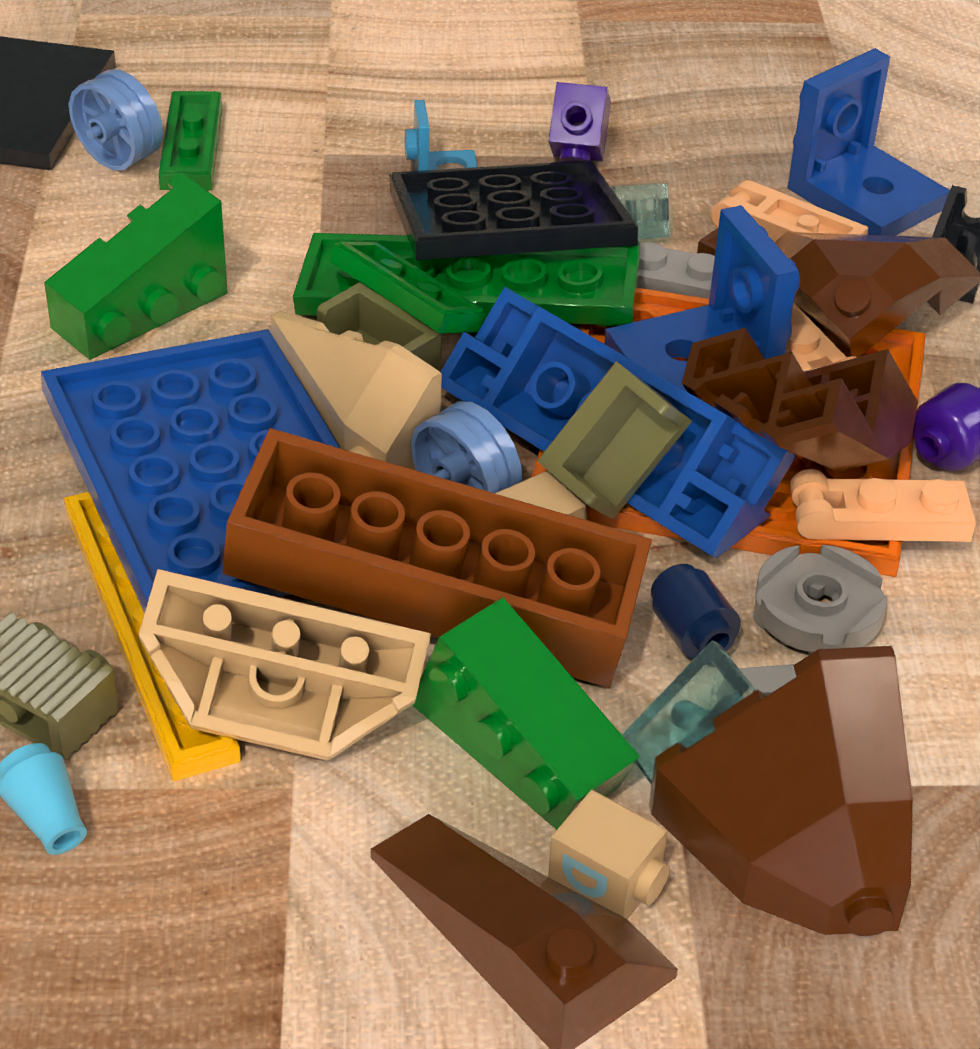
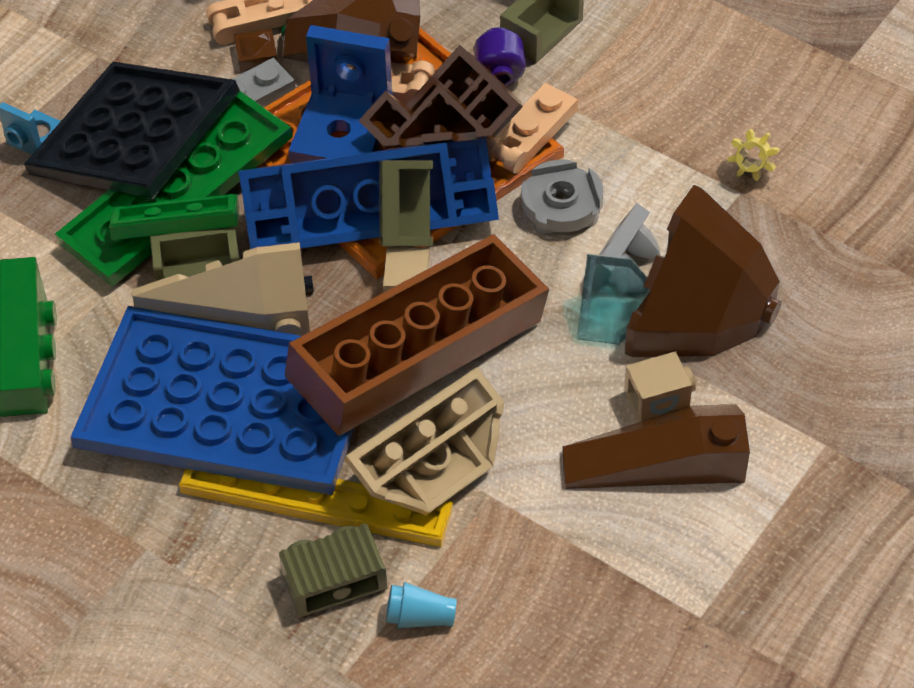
camera: 50 degrees left, 10 degrees up
medium blue wheel [410,401,522,493] -> none
green wedge [412,597,640,830] -> none
brick [548,82,611,162] -> none
clear light blue tile [611,182,670,239] -> none
dark blue brick [651,564,741,660] -> none

